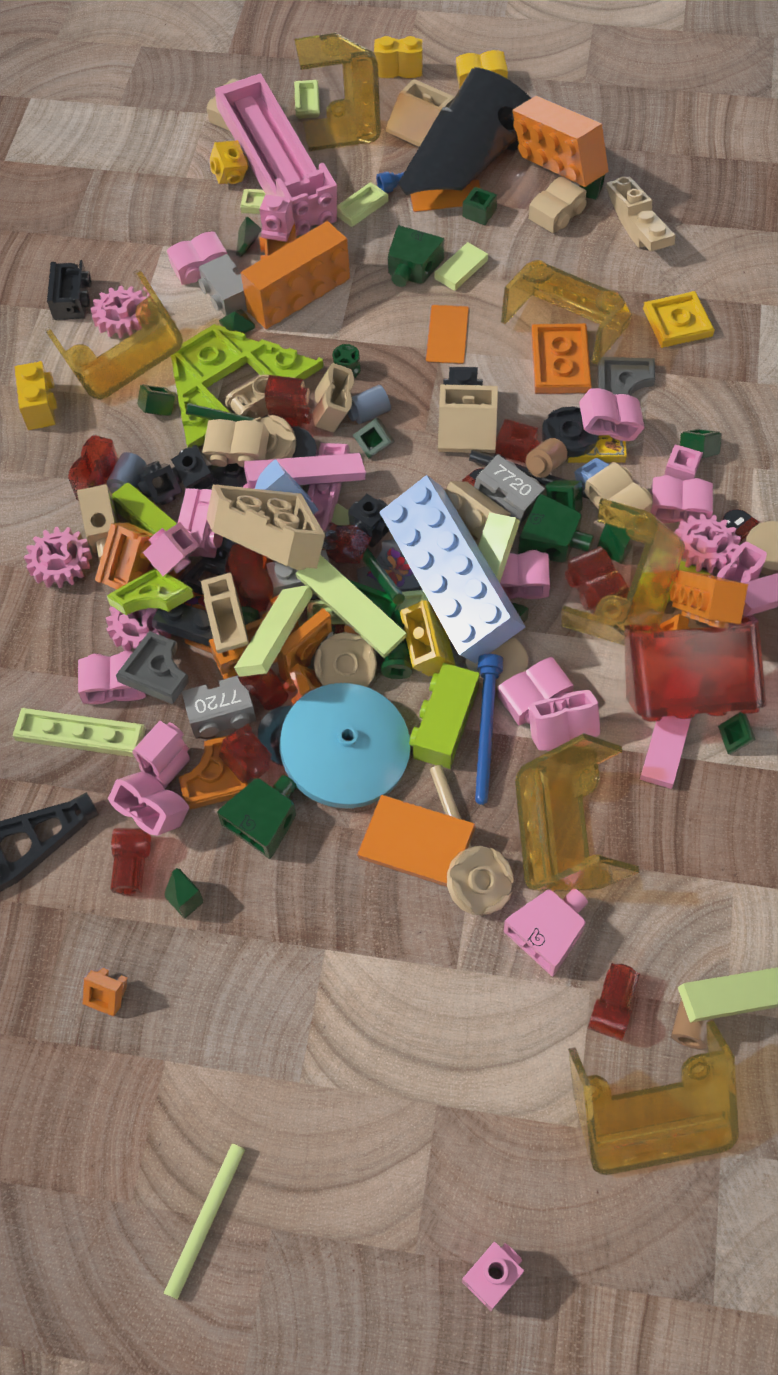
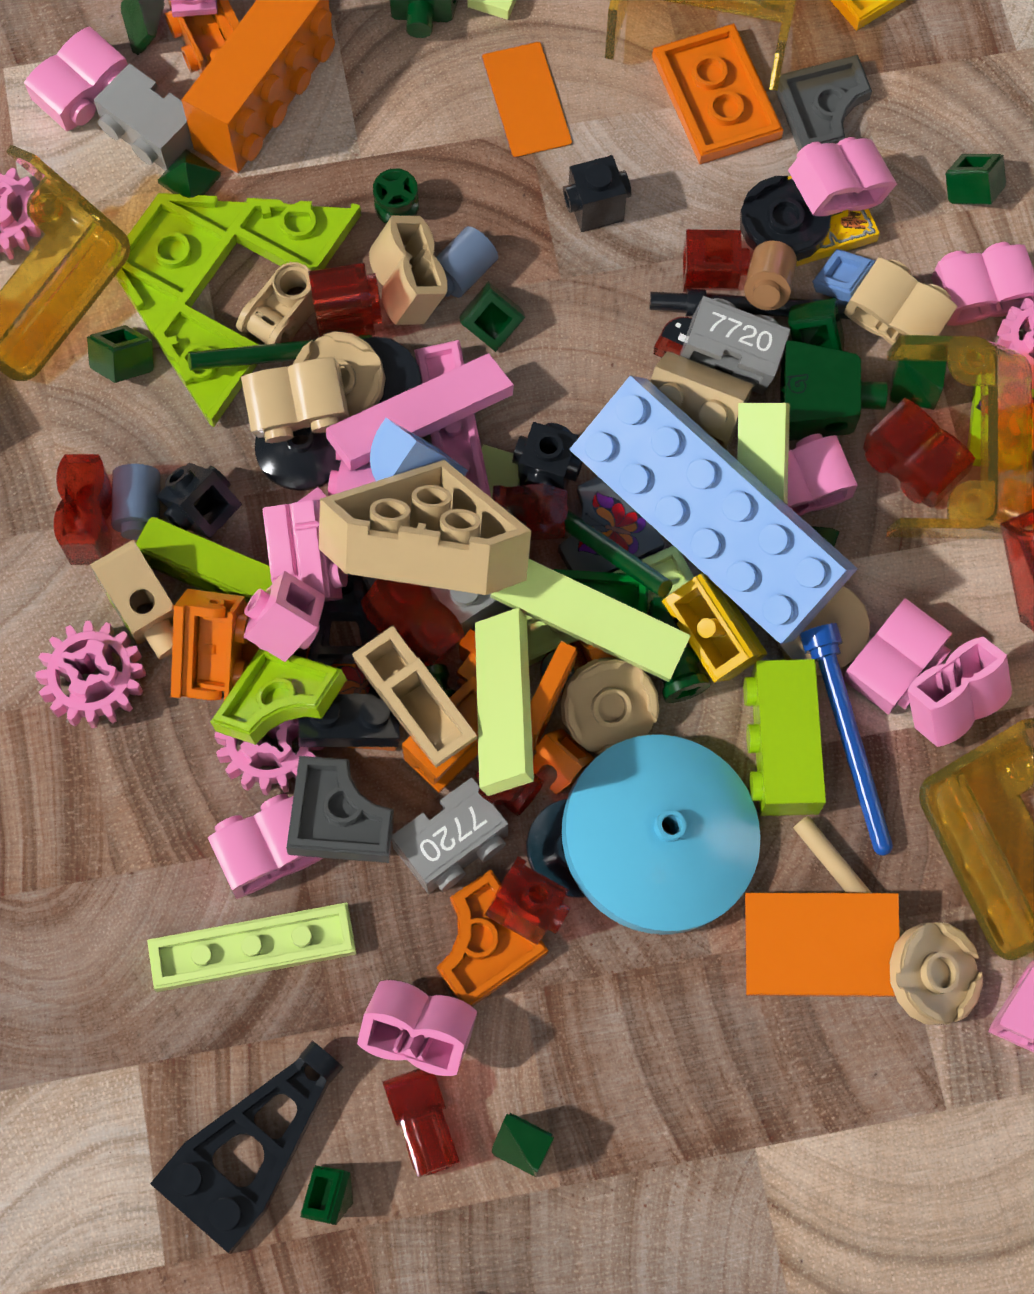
camera: 25 degrees left, 10 degrees up
bright pink brick [132,721,190,789] -> none
black brick [171,445,219,490] -> none
dark green torso [217,775,297,859] -> none
tan slope [438,385,498,453] -> none
bright pink slope [664,444,703,481] -> none
none -> dark green slope [300,1165,353,1225]

